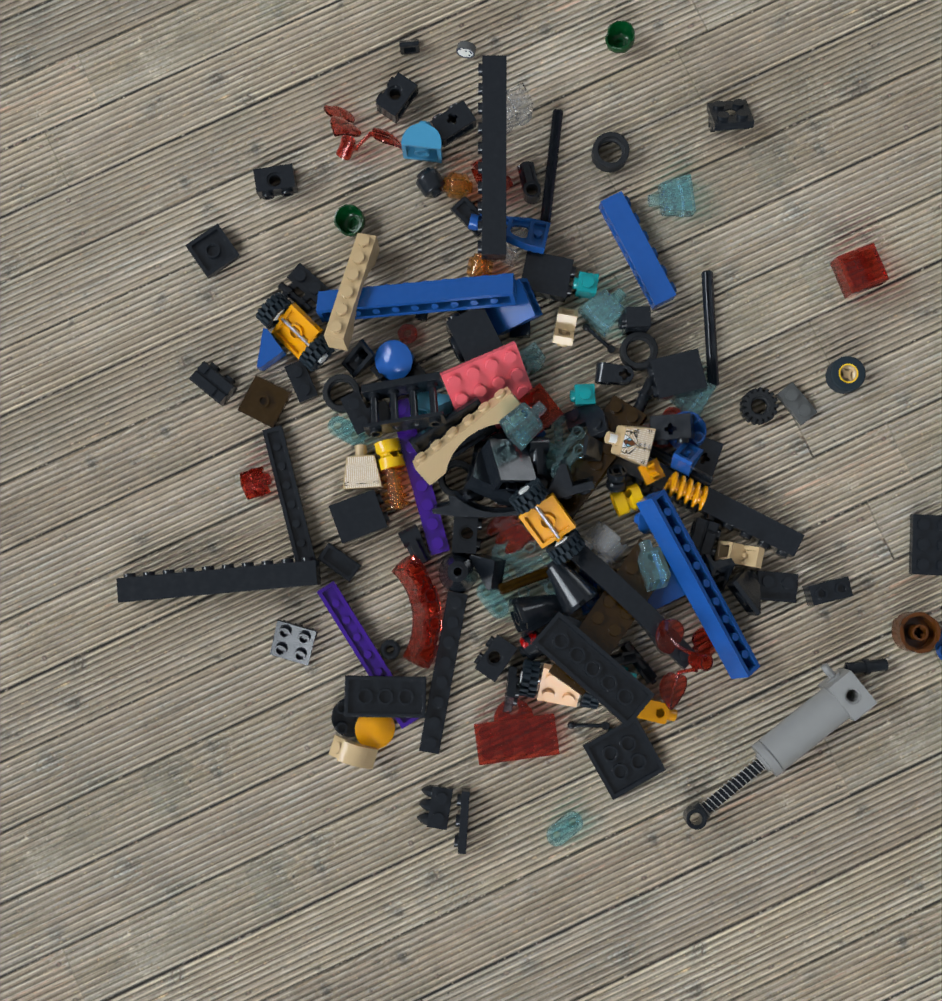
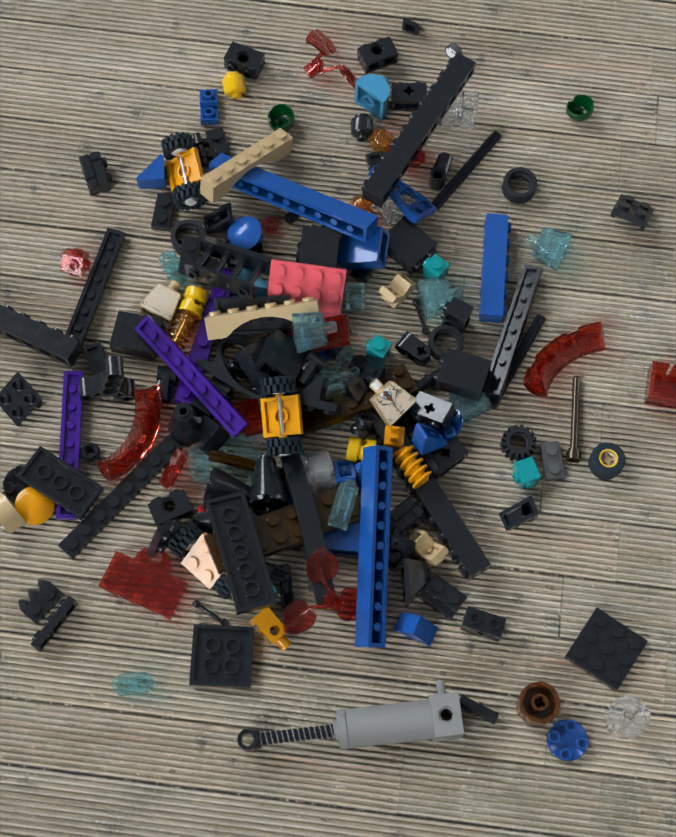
camera: 25 degrees right, 15 degrees down
black plate [185,223,241,279] -> none
dark brown plate [238,375,292,428] -> none
none -> black beam [79,356,135,402]
none -> dark purple plate [135,315,249,438]
none -> clear red slope [159,448,189,488]
none -> blue slope [200,89,219,125]
none -> yellow head [222,71,247,99]
none -> blue slope [333,460,356,489]
none -> blue slope [393,612,438,647]
none -> black plate [482,265,543,398]
none -> black slope [498,496,540,531]
none -> teal brick [512,456,541,489]
none -> clear red brick [524,321,605,397]
none -> dark brown piece [566,376,581,463]

